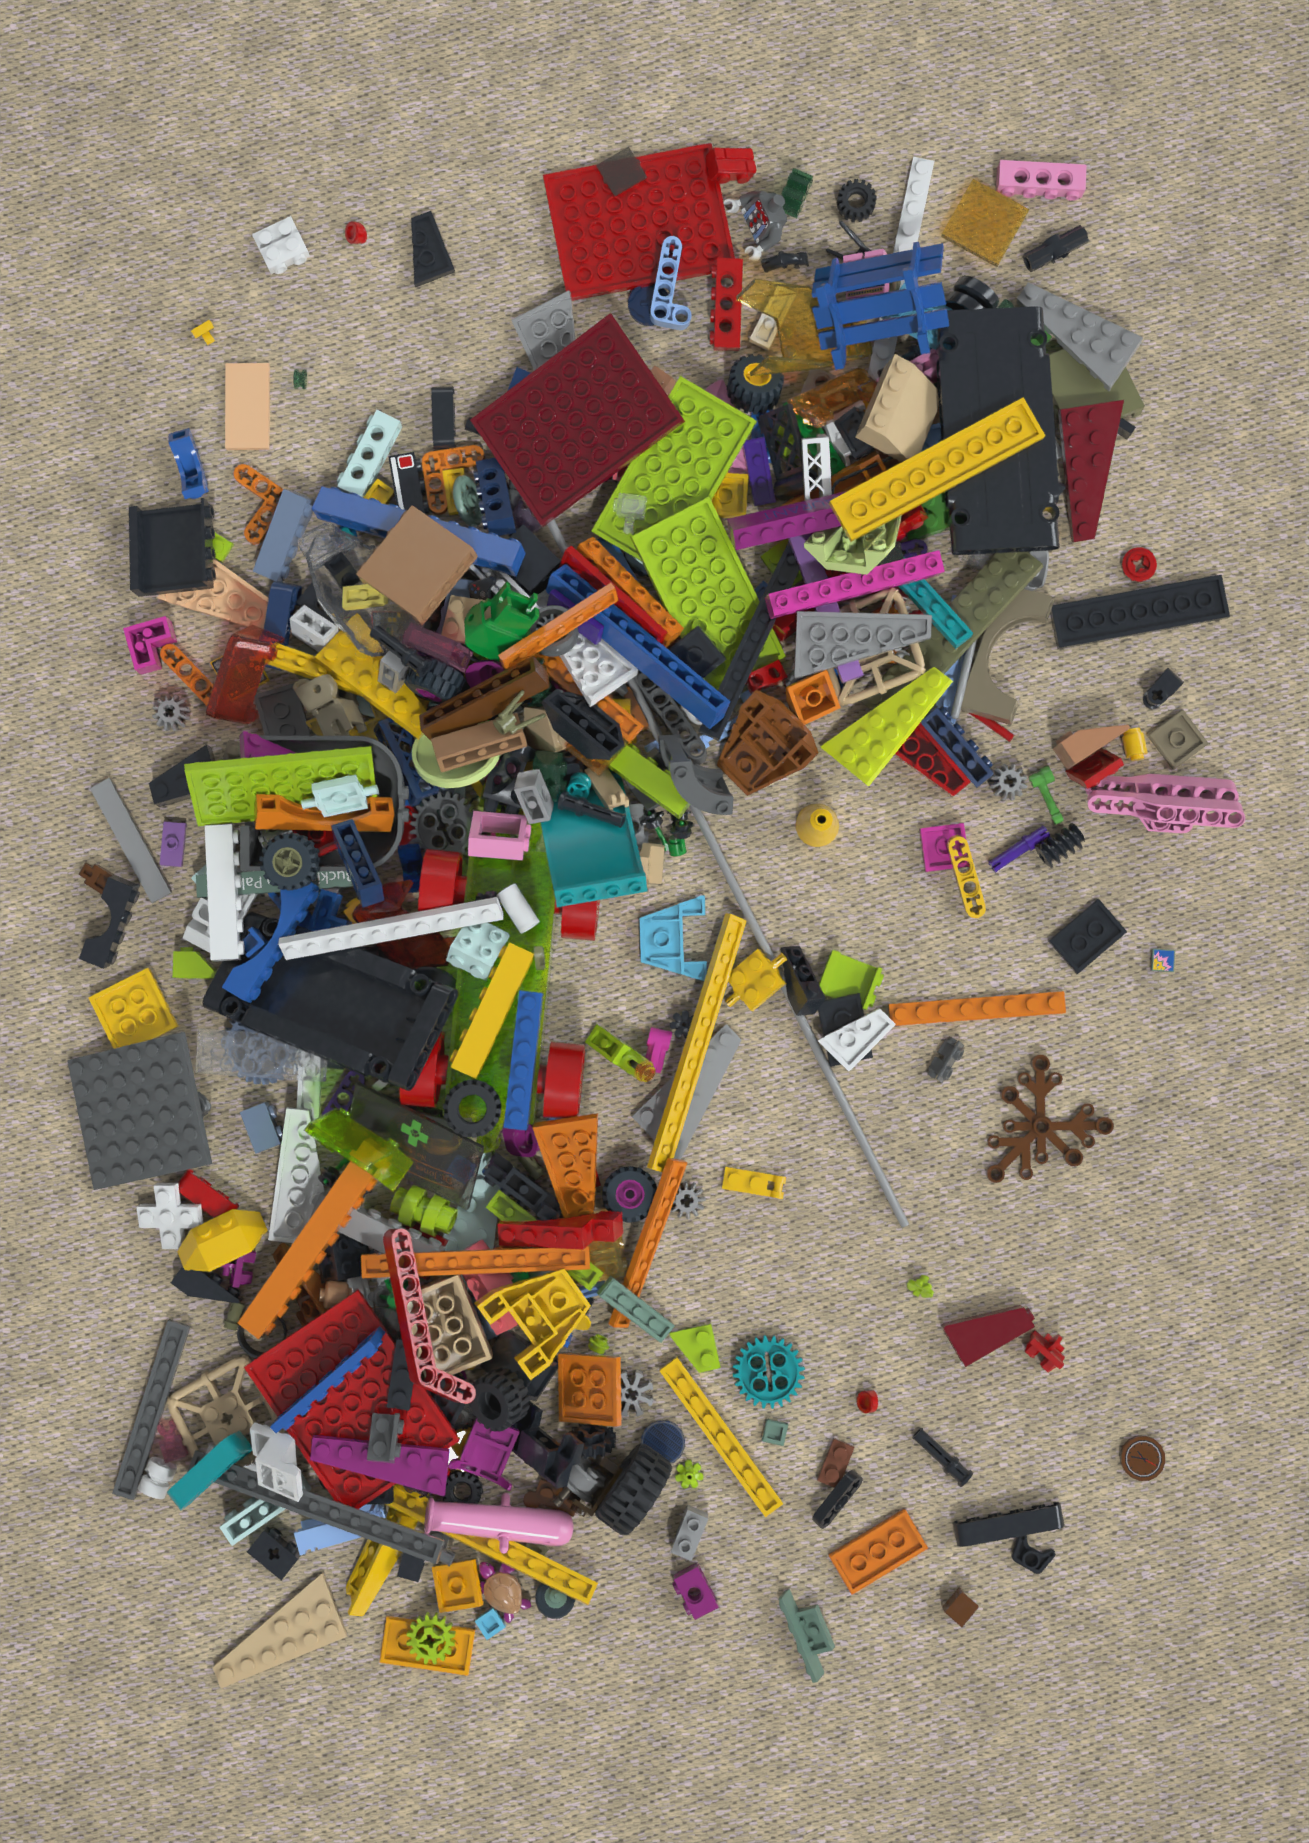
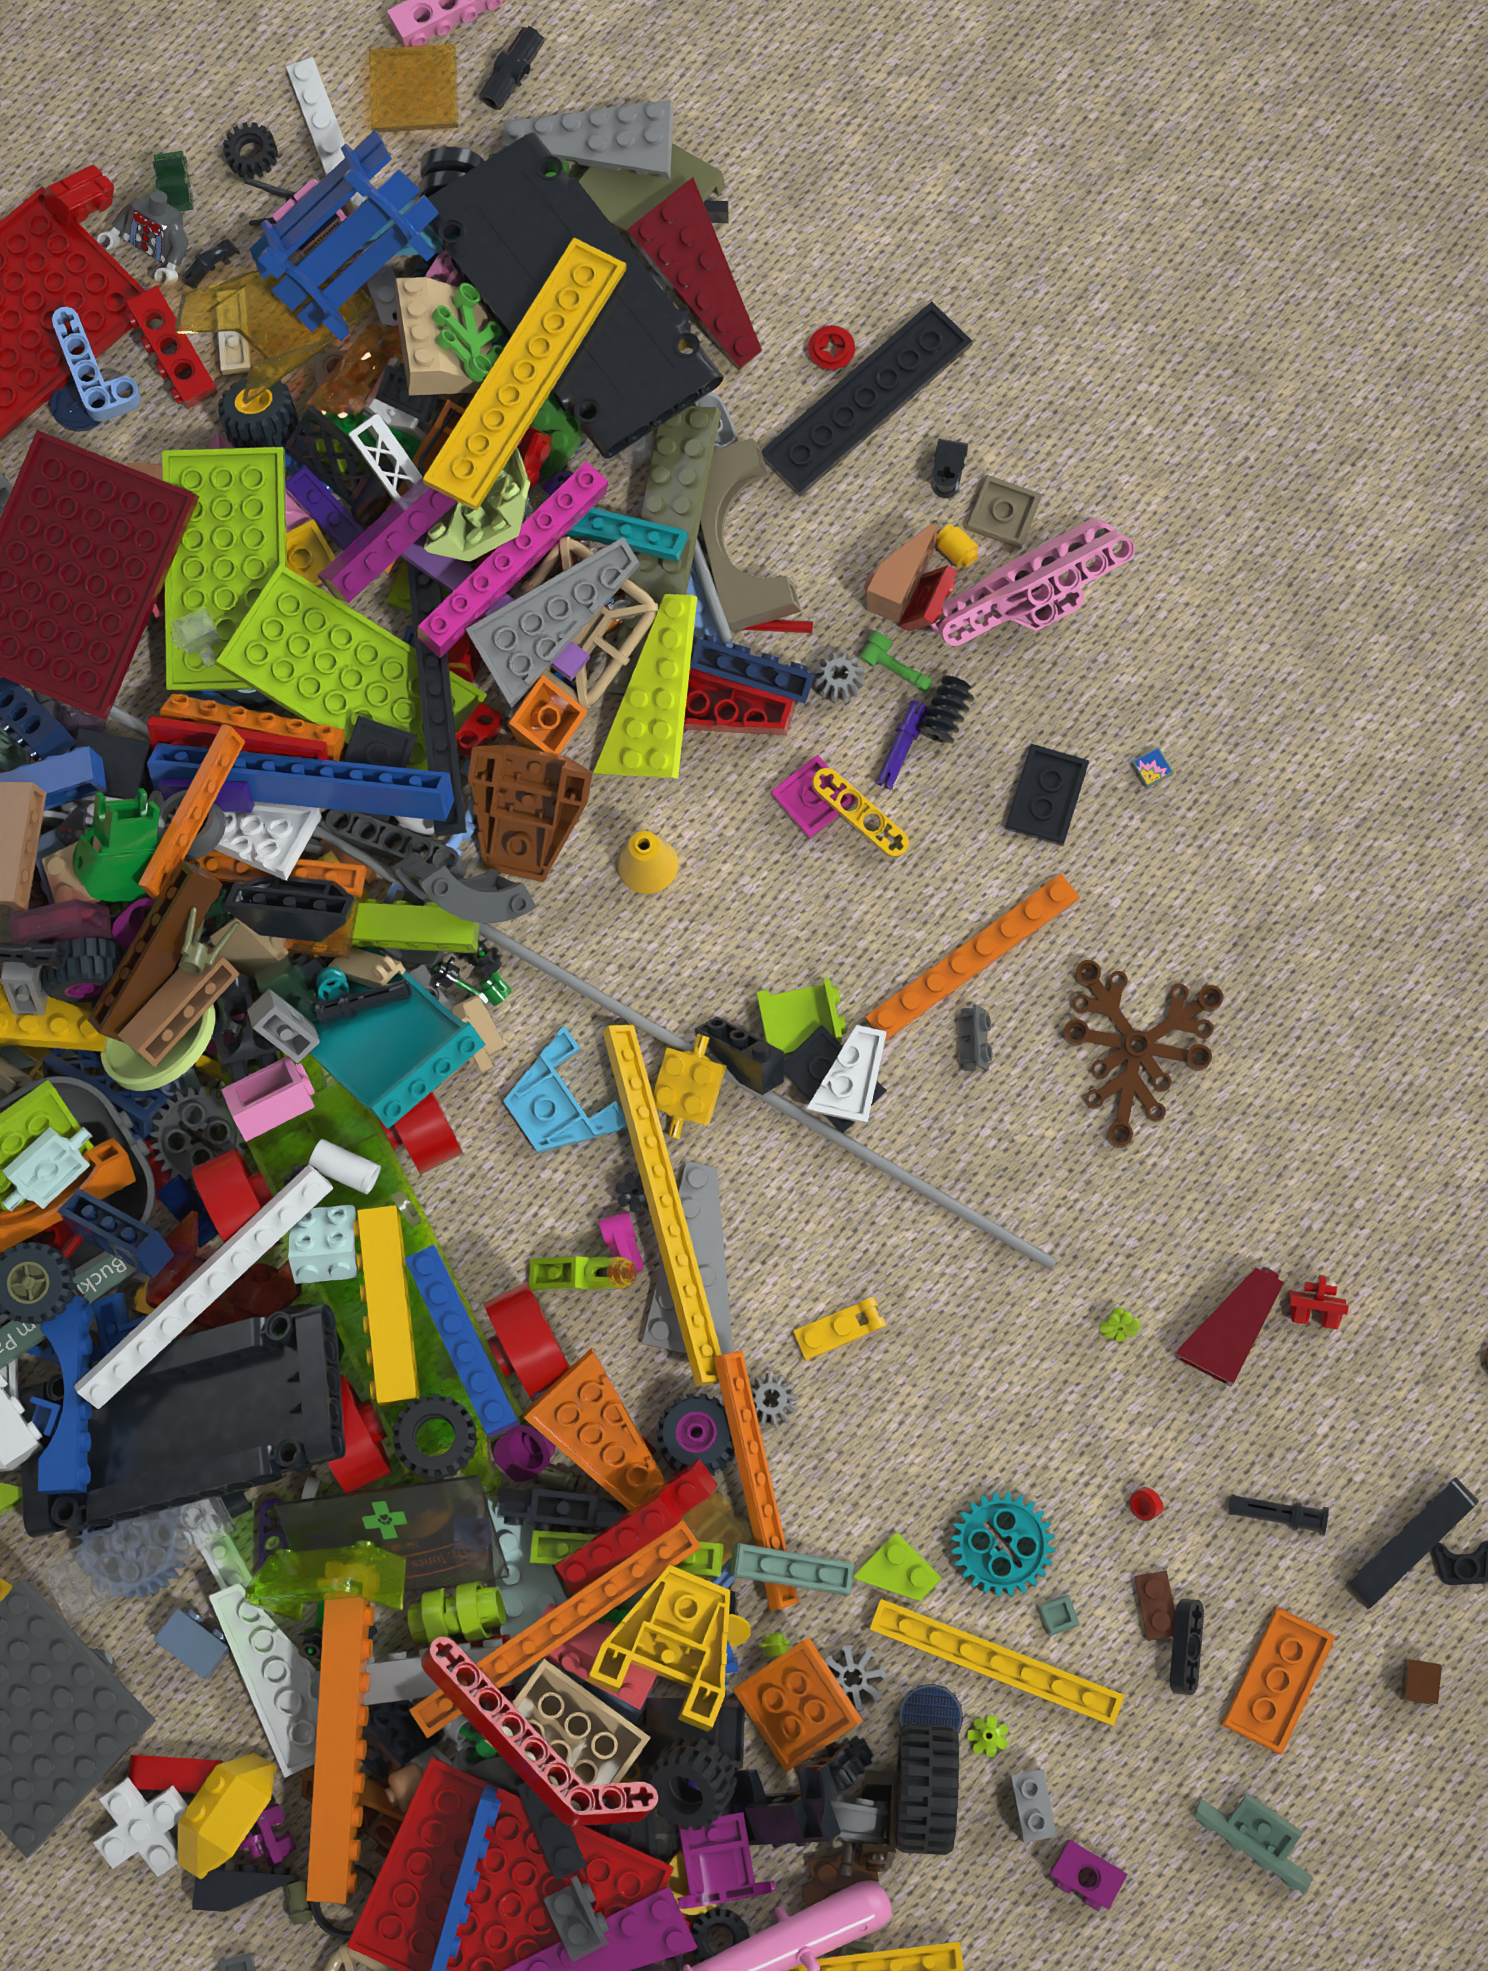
camera: 25 degrees left, 10 degrees down
none -> bright green plant [432,283,504,383]

